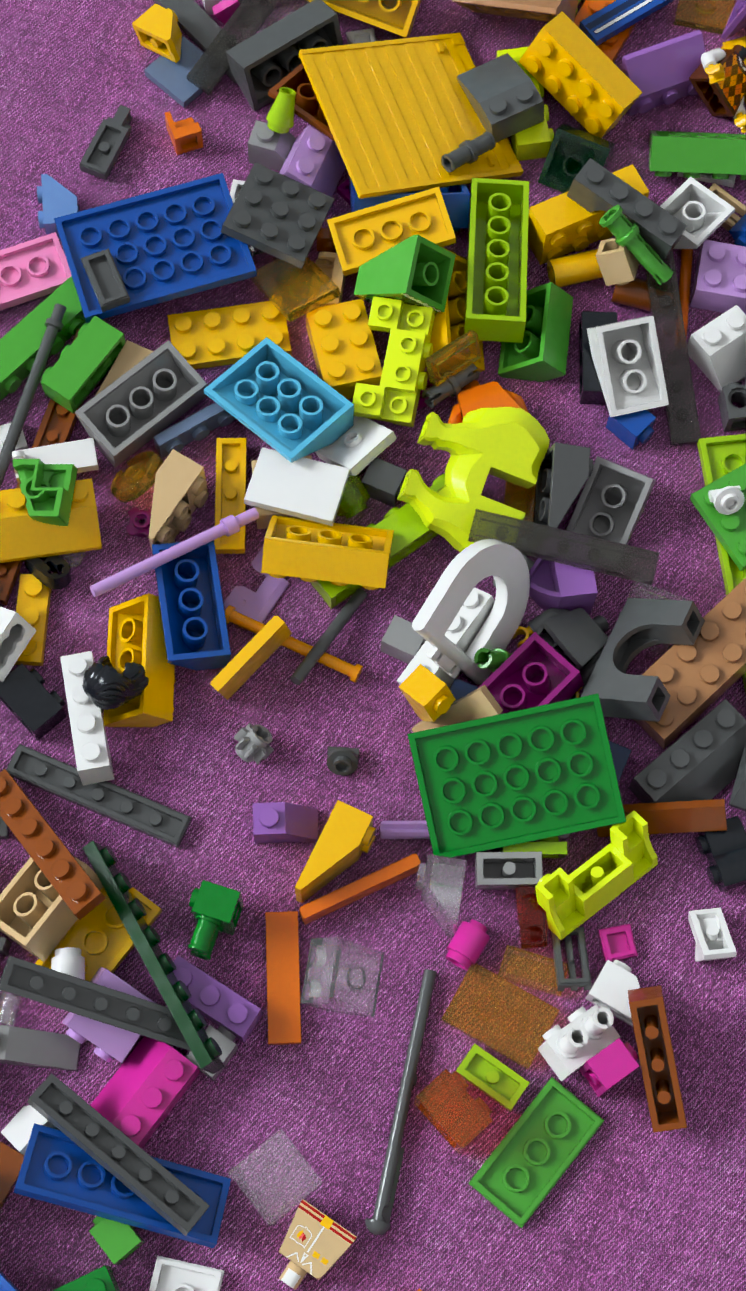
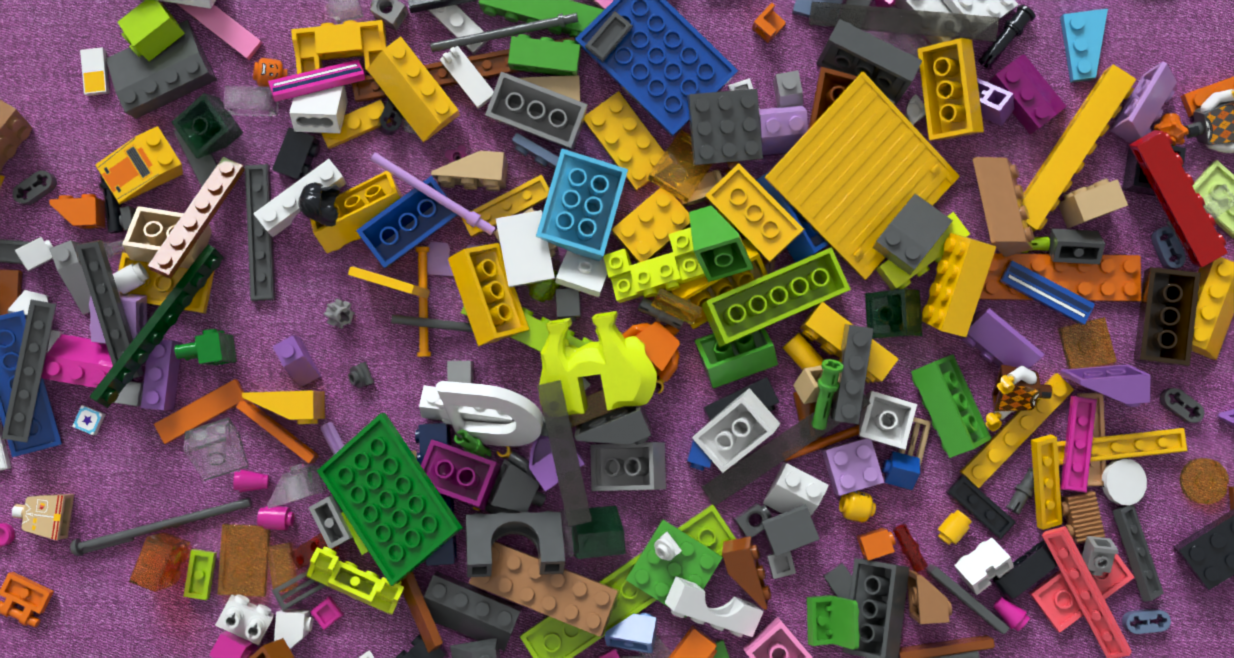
camera: 70 degrees right, 15 degrees up
bright green slope [13,459,78,526] -> none
clear yellow tile [110,451,164,503] -> none
clear tile [228,1129,323,1227] -> none
lime cone [266,87,296,134] -> none
yellow slope [399,664,456,722] -> none
tan tile [412,685,503,732] -> none
dark grey pin [441,131,496,172] -> none
bright green tile [468,1077,605,1228] -> none
none -> white tile [72,405,106,435]
none -> dark pink cone [233,469,269,493]
none -> clear green slope [570,505,626,559]

